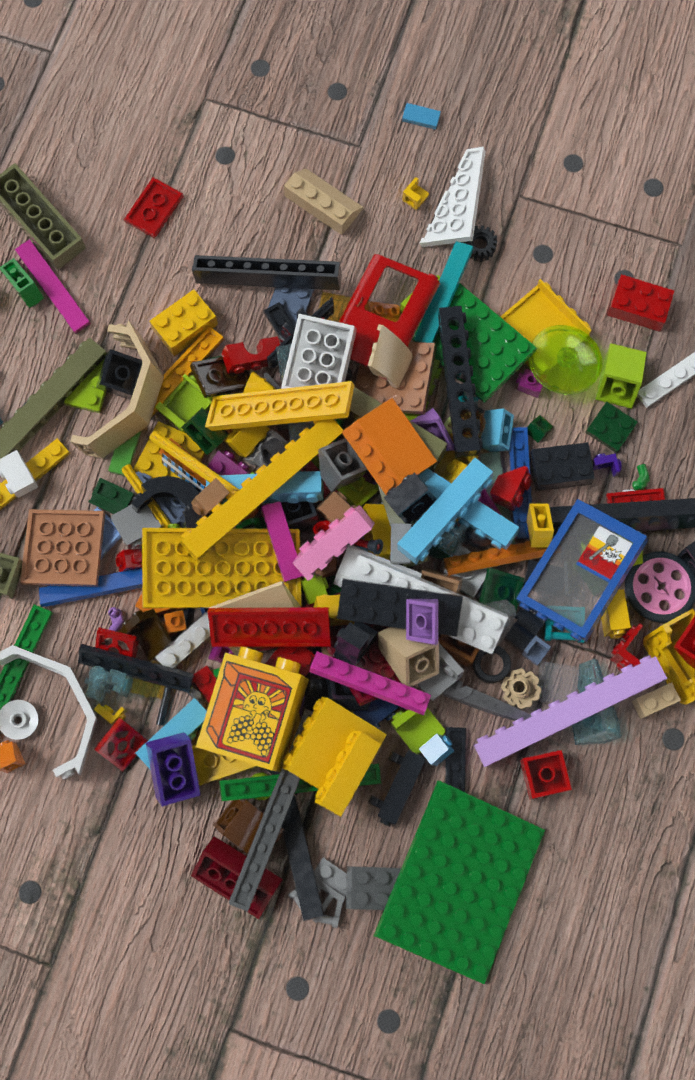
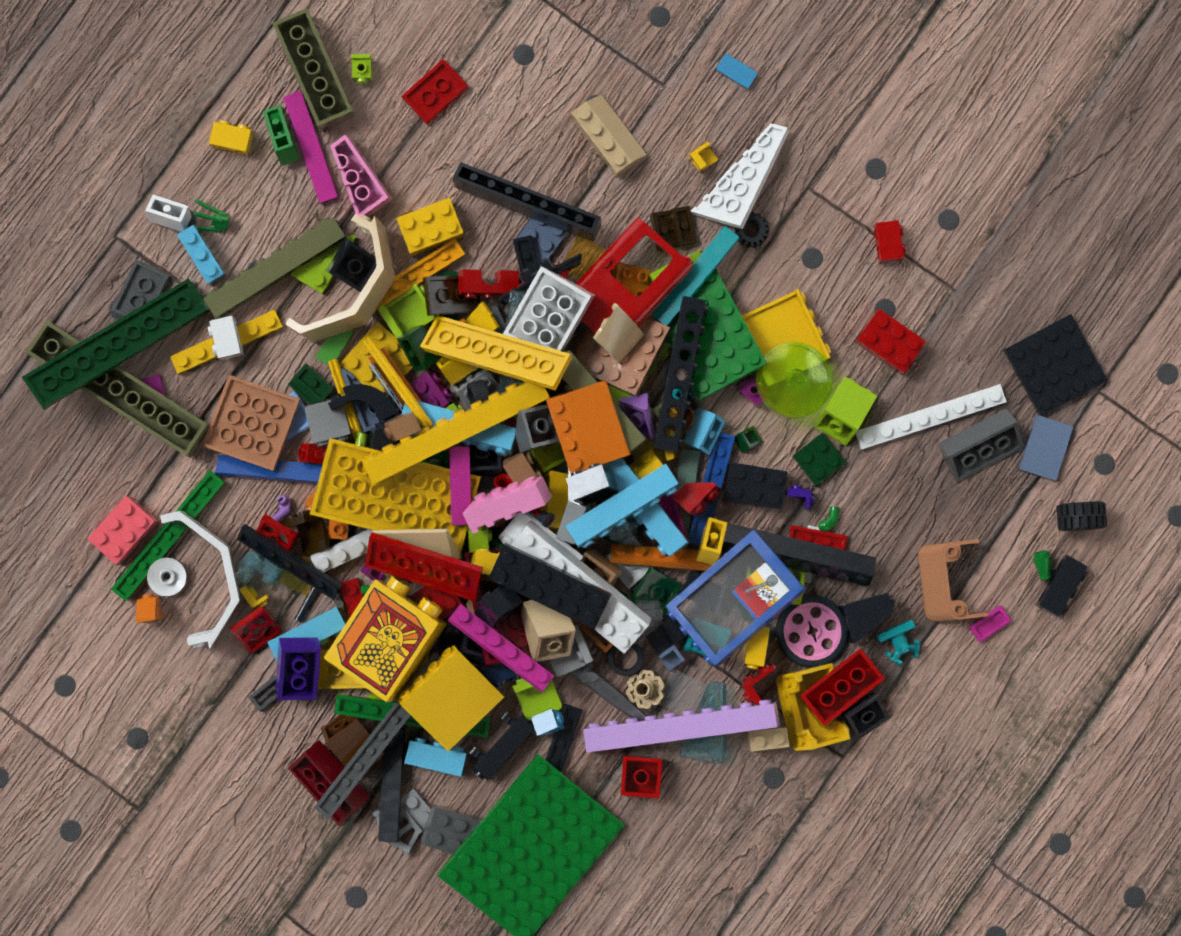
camera: 15 degrees right, 10 degrees up
yellow brick [315,730,381,817] -> none
medium lavender slope [406,599,438,645] -> none
none -> dark grey tile [248,675,277,712]
none -> bright pink wedge [330,135,393,217]
none -> lime brick [351,54,372,84]
none -> medium azure brick [404,737,467,777]
none -> dark brown slope [650,206,697,251]
none -> red brick [873,220,906,263]

